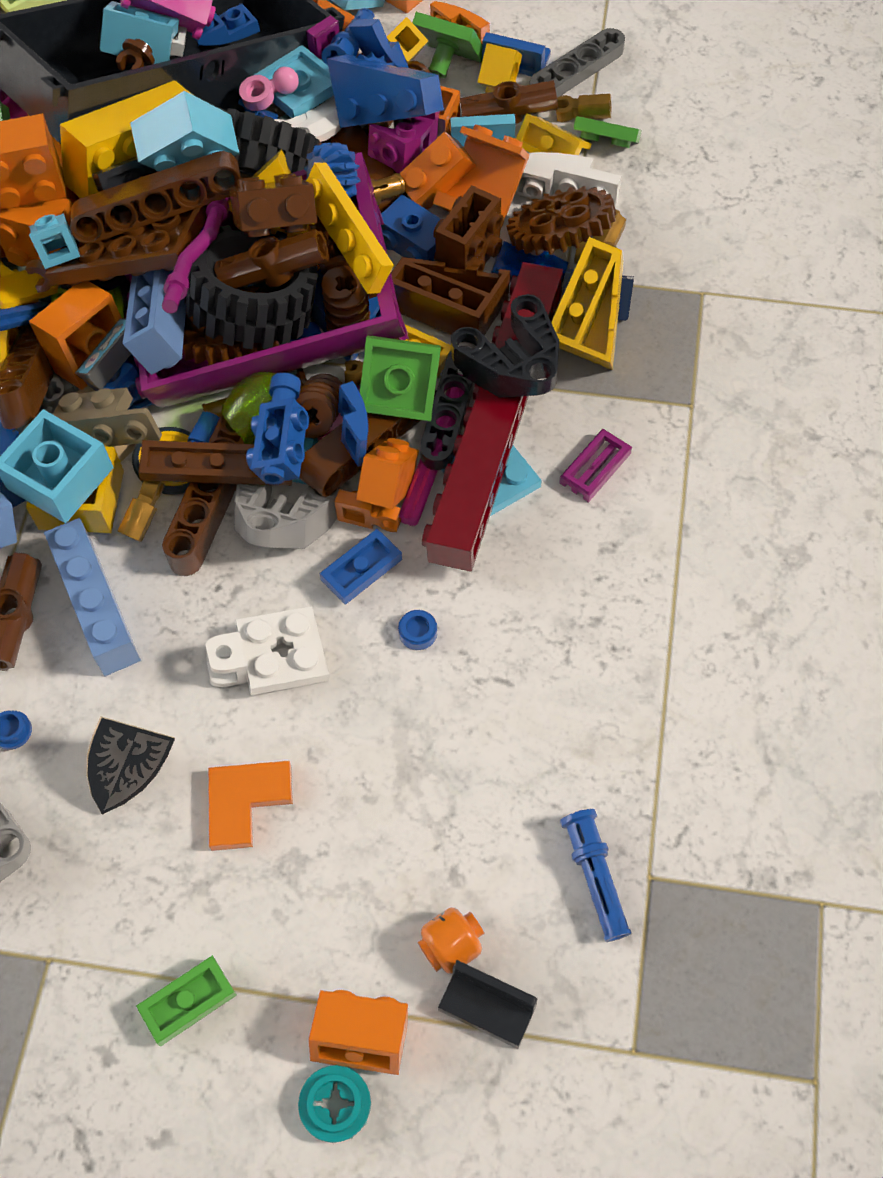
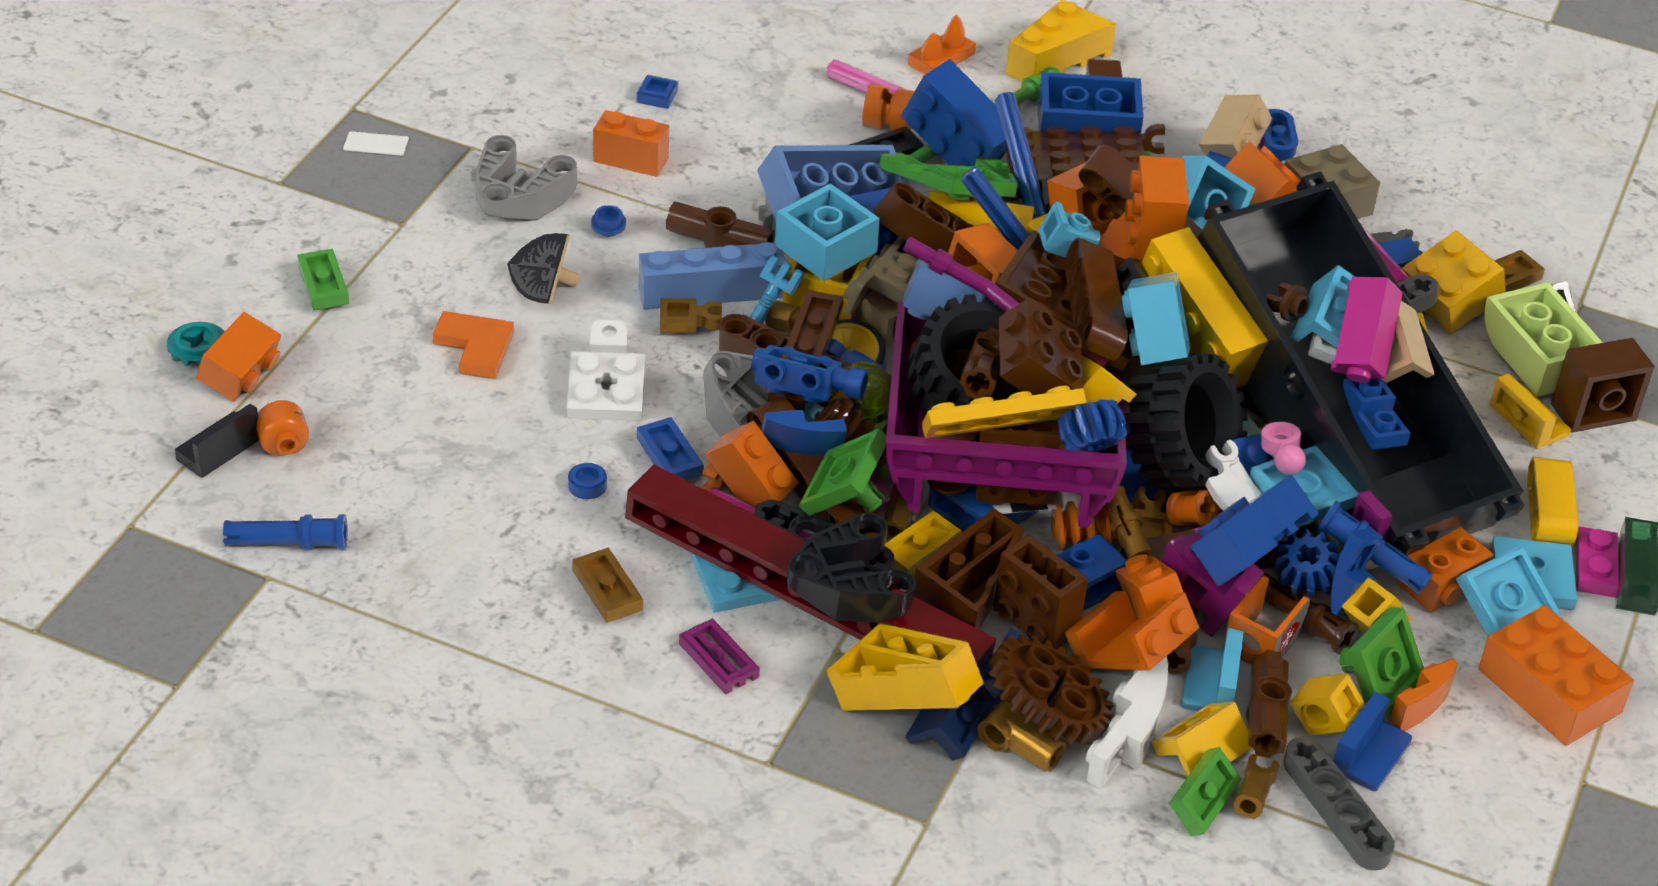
camera: 100 degrees right, 20 degrees down
none -> pearl gold plate [572,547,643,623]
none -> pearl gold plate [660,298,722,333]
none -> dark azure hinge [743,255,804,323]

